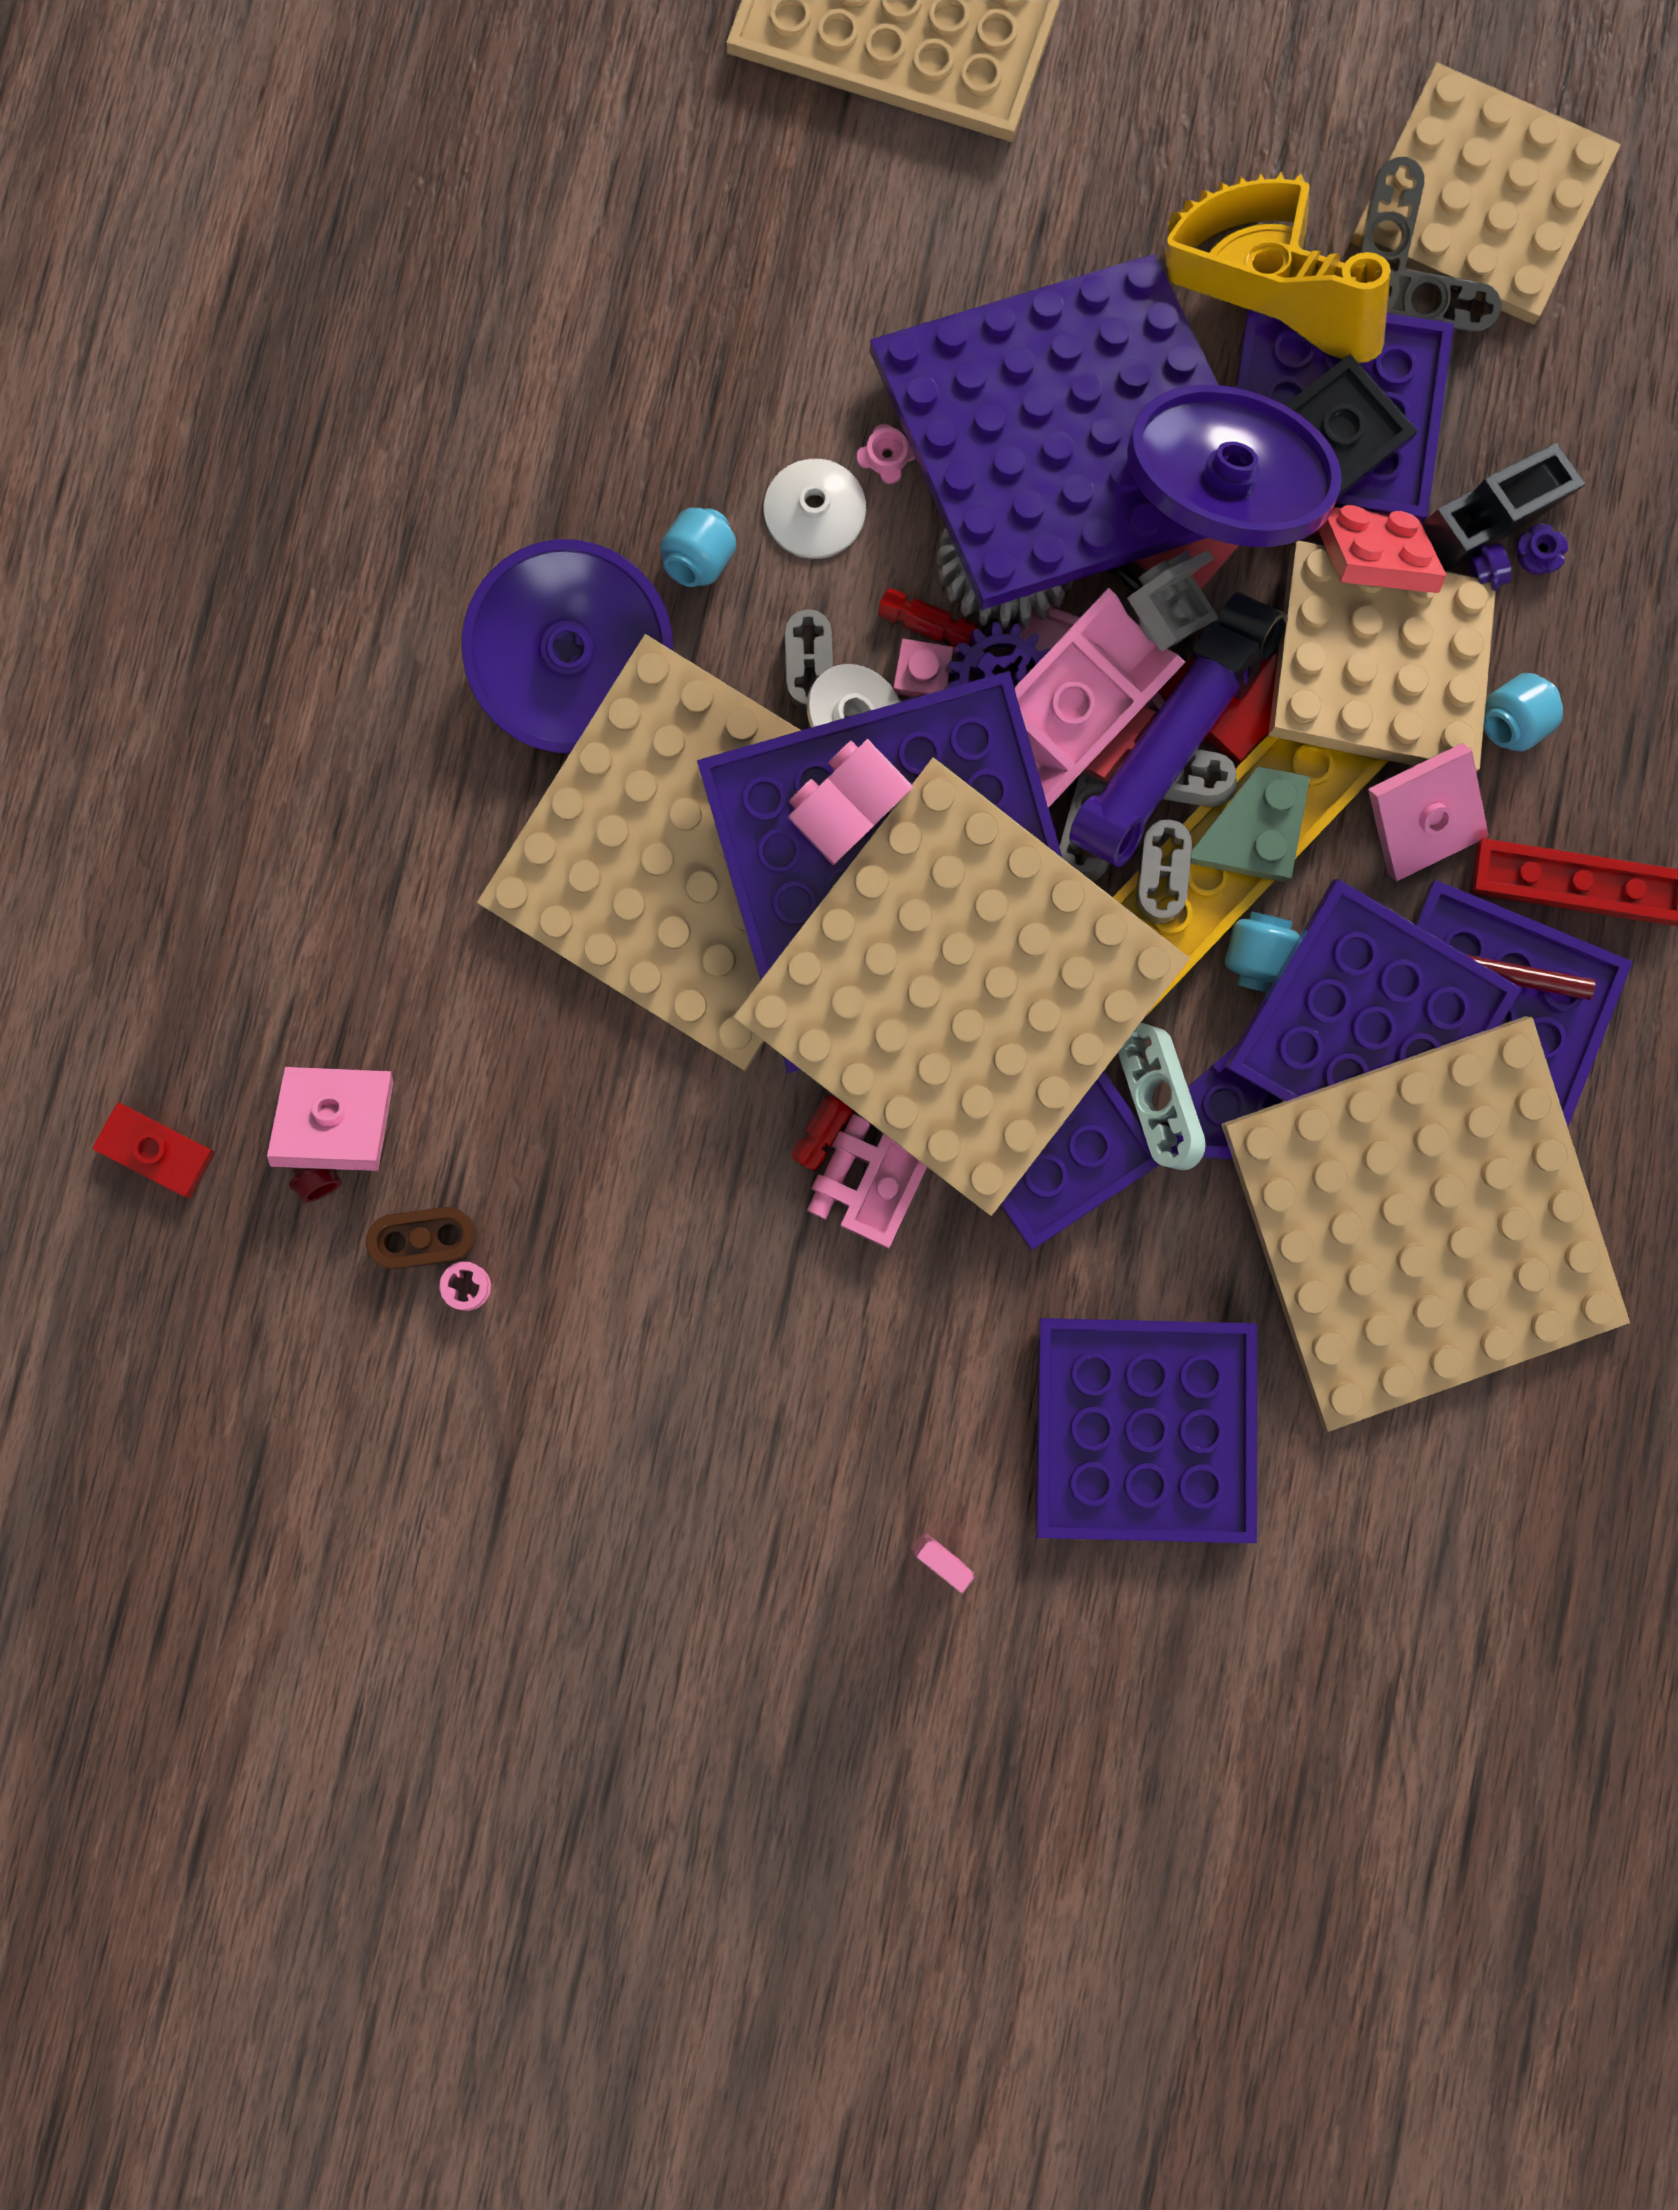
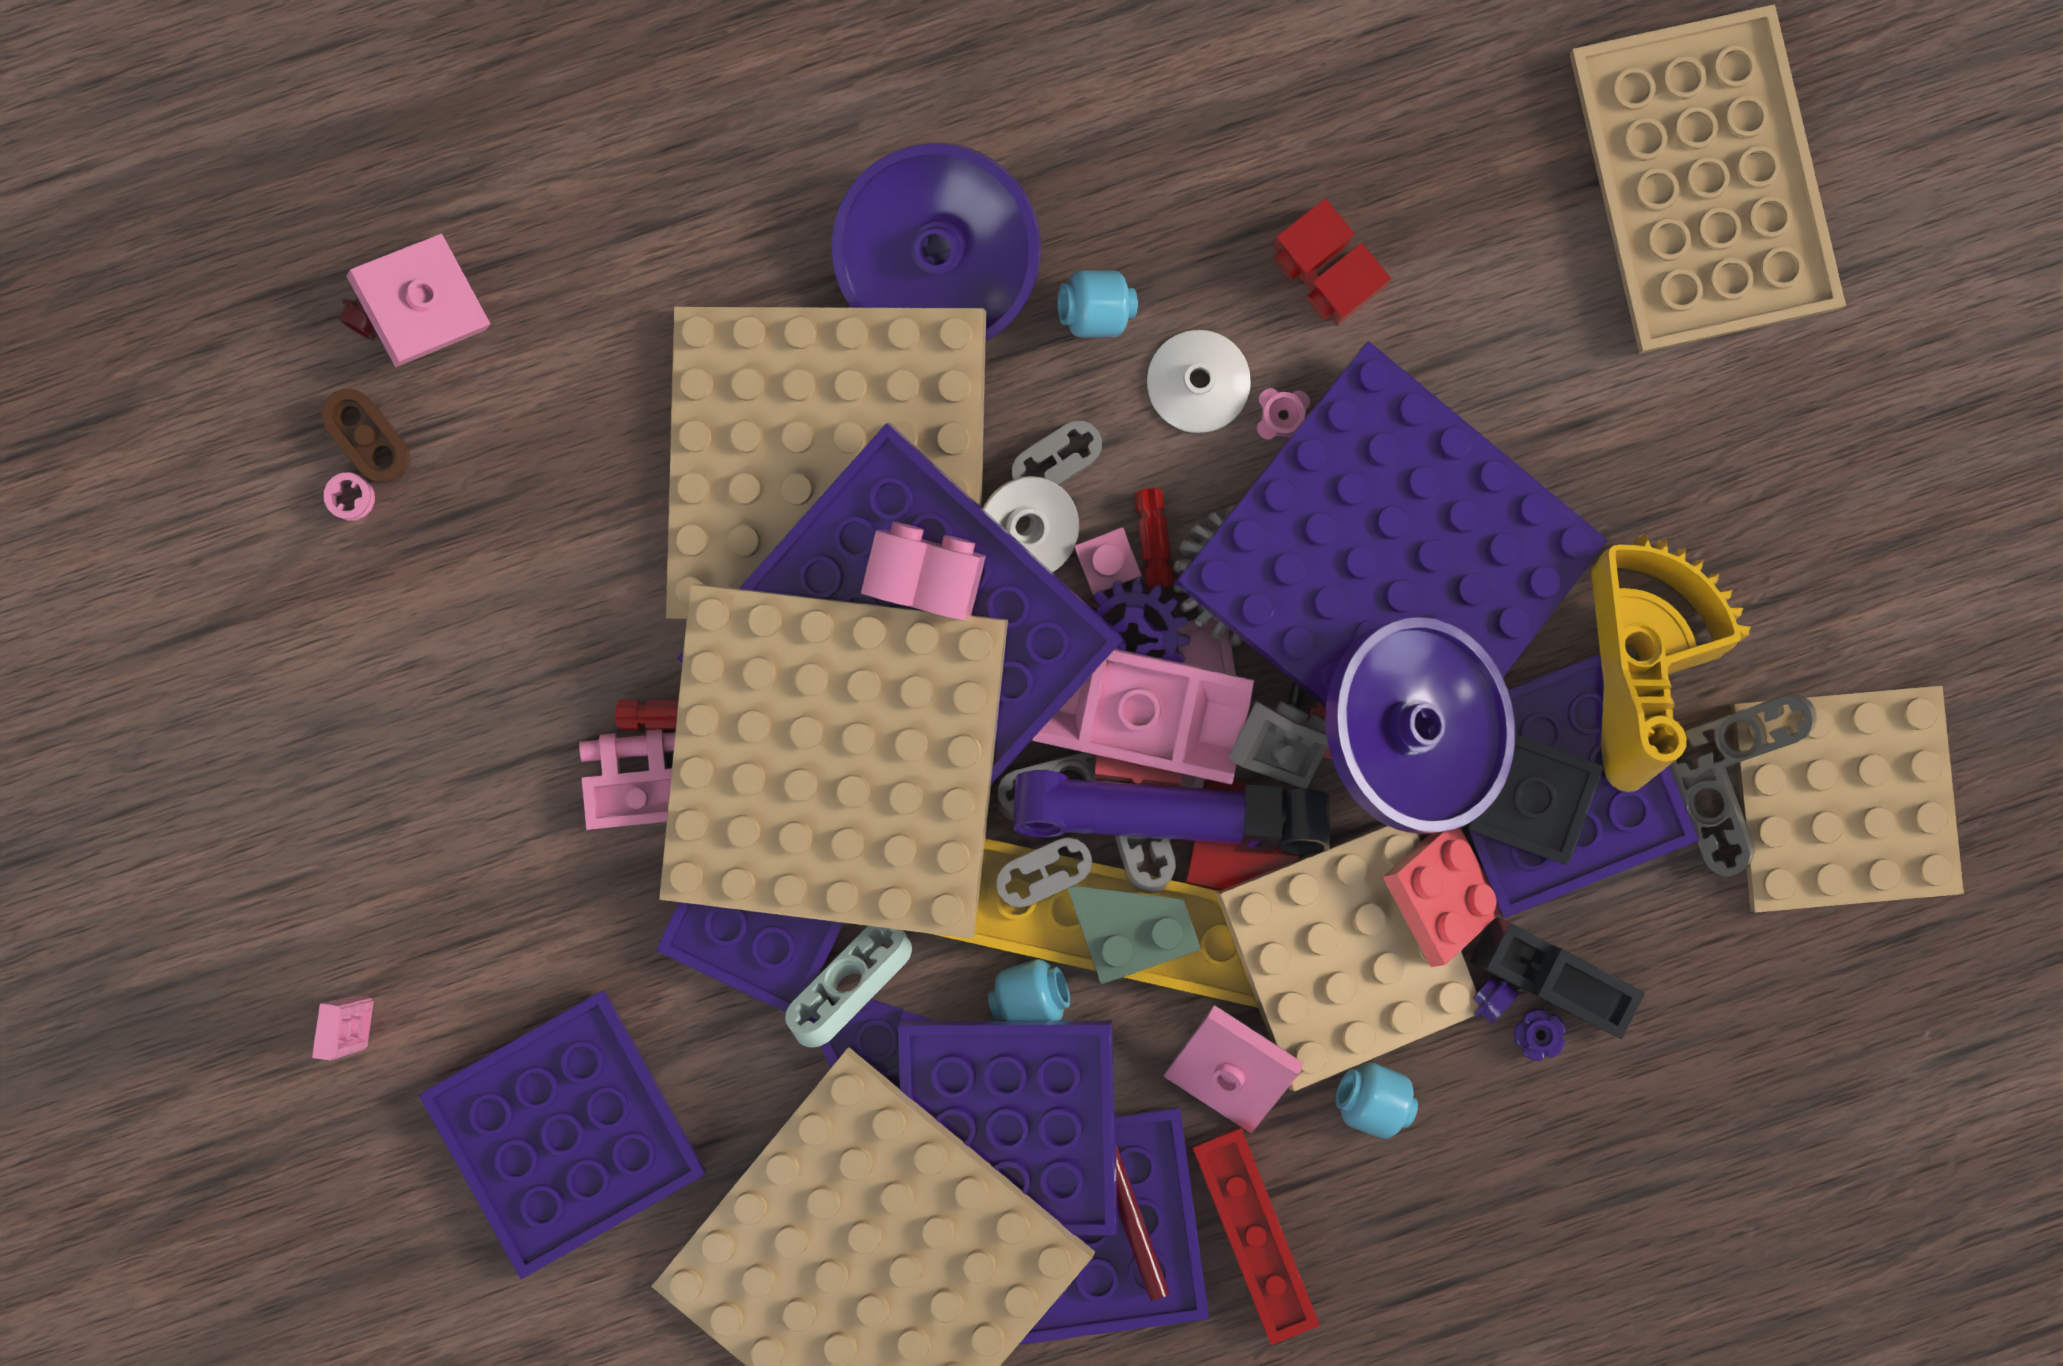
camera: 60 degrees right, 5 degrees up
red plate [92,1102,215,1199] -> none
none -> red piece [1273,198,1391,326]

